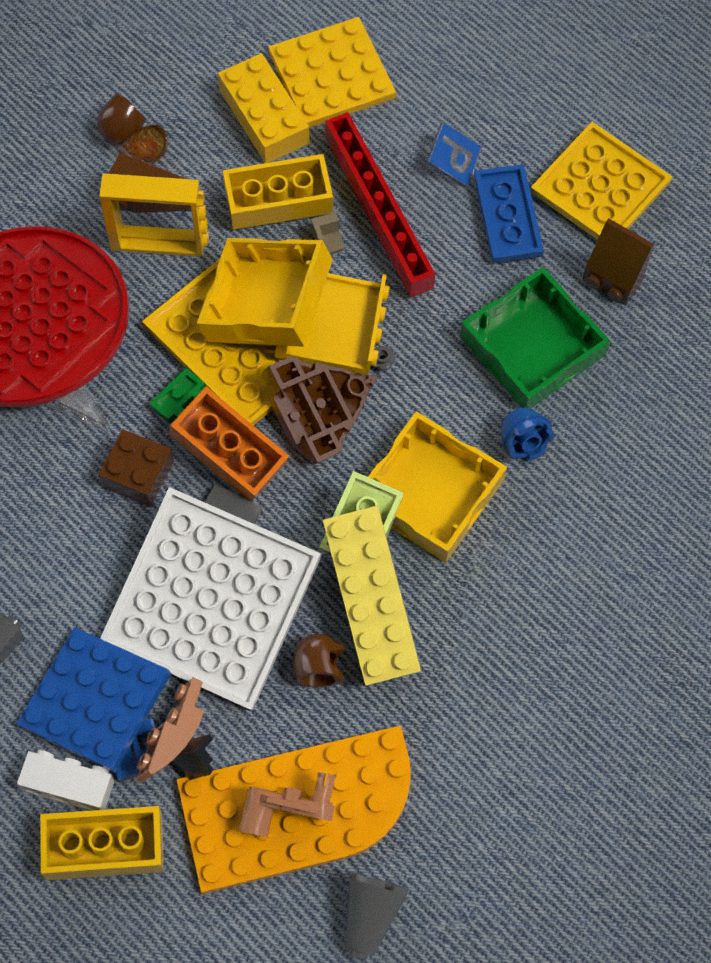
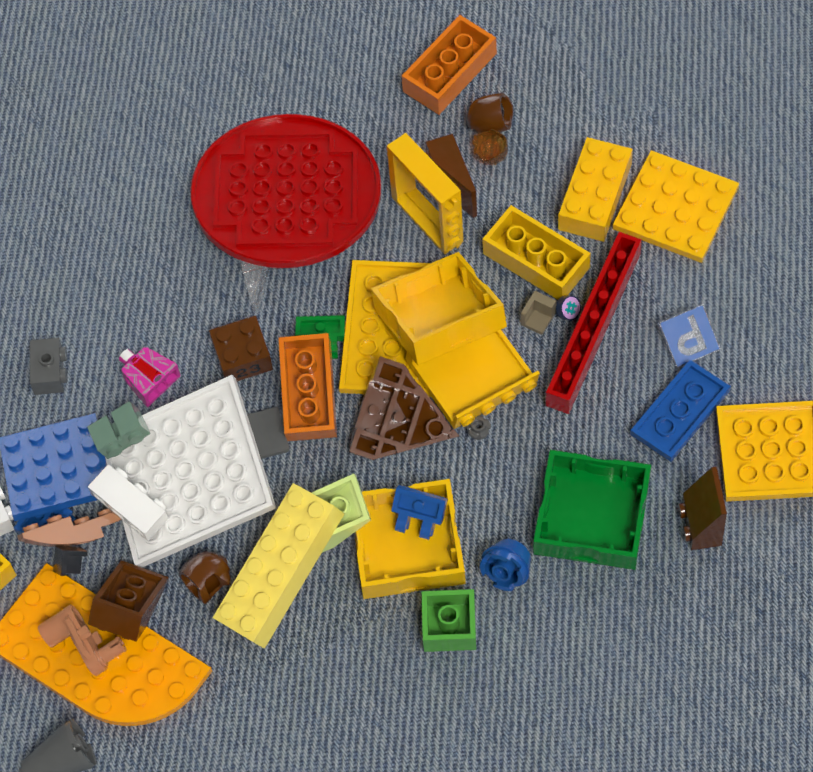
camera: 55 degrees right, 5 degrees down
none -> sand green piece [87,401,151,459]
none -> white brick [88,464,169,541]
none -> reddish brown slope [88,560,169,642]
none -> dark pink torso [119,347,180,407]
none -> blue plate [391,485,448,540]
none -> orange brick [401,15,497,115]
none -> bright green brick [422,589,476,652]
none -> tile [556,295,581,320]

